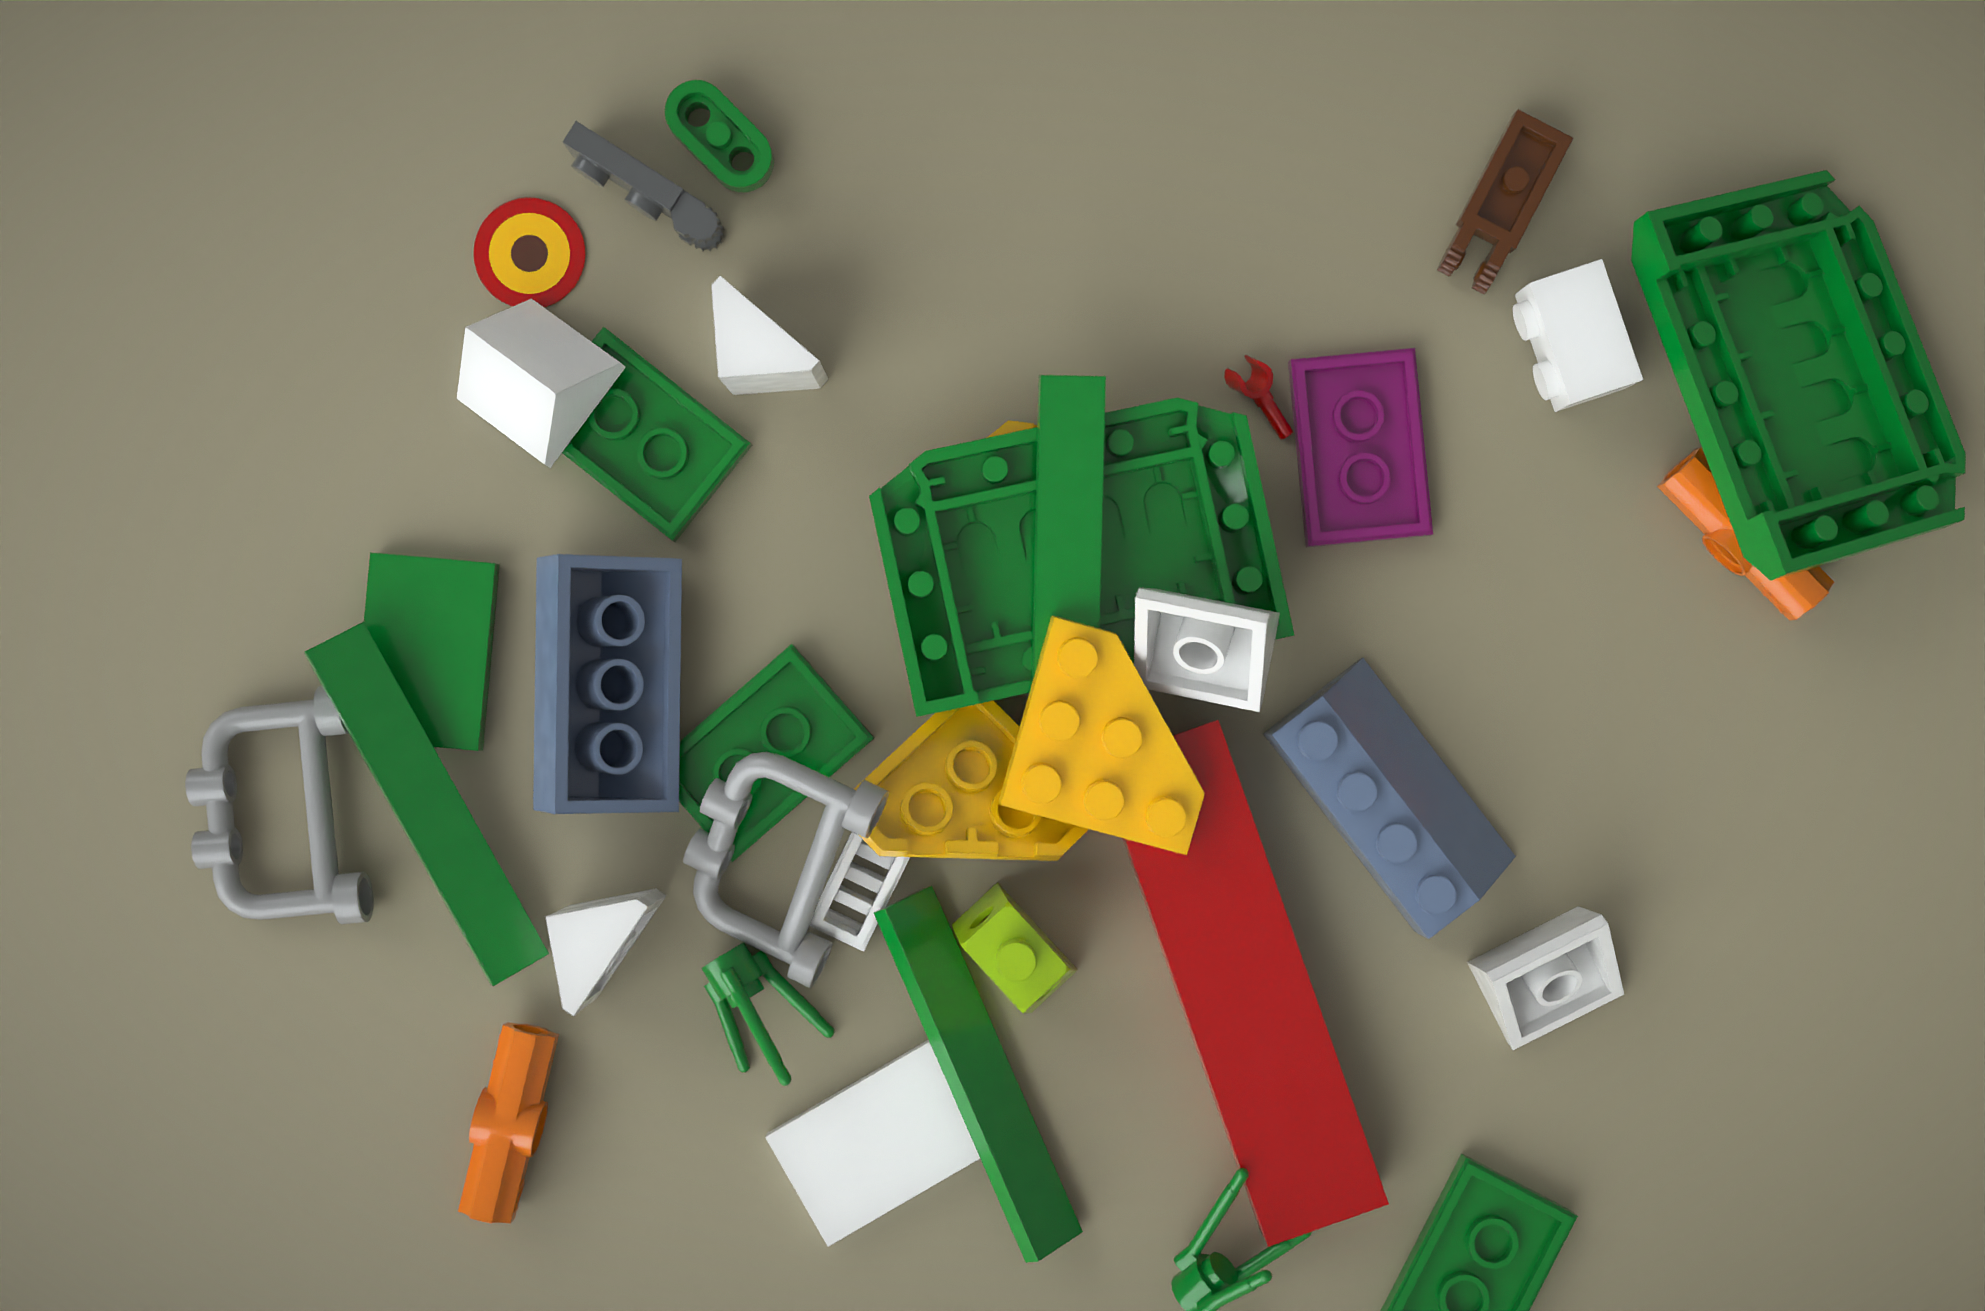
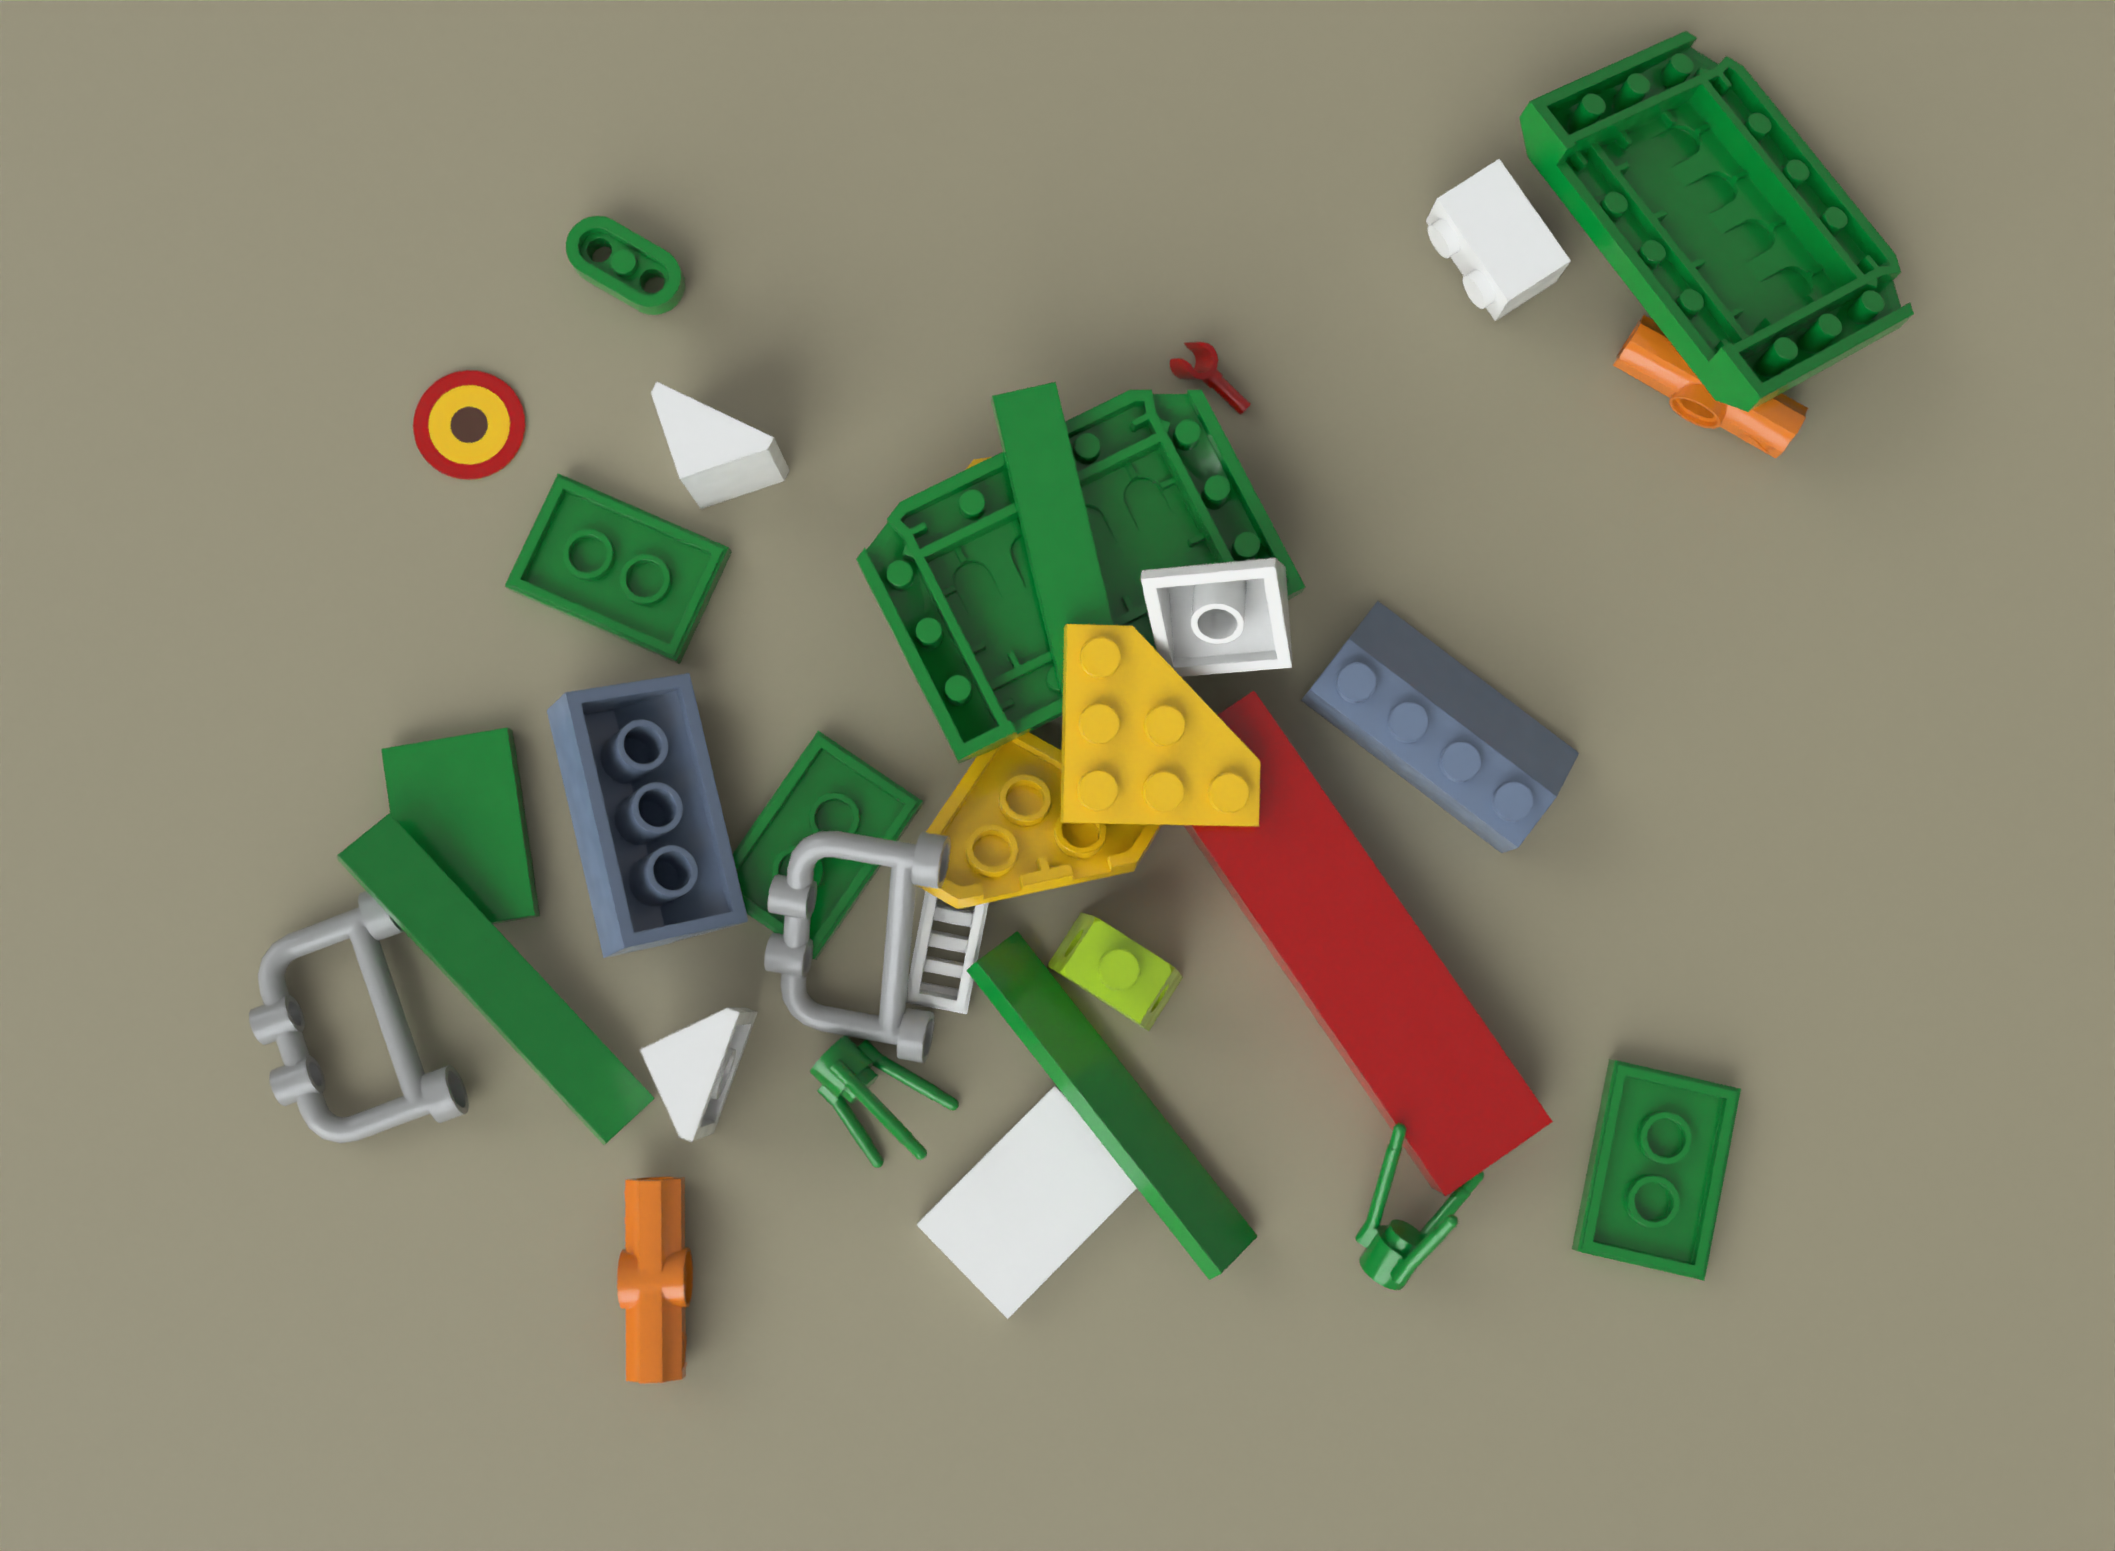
camera: 15 degrees left, 5 degrees down
white slope [457,299,625,468] -> none
dark grey hinge [562,121,725,252] -> none
magenta tile [1288,348,1433,547] -> none
reddish brown hinge [1437,109,1573,295] -> none
white slope [1467,906,1624,1050] -> none

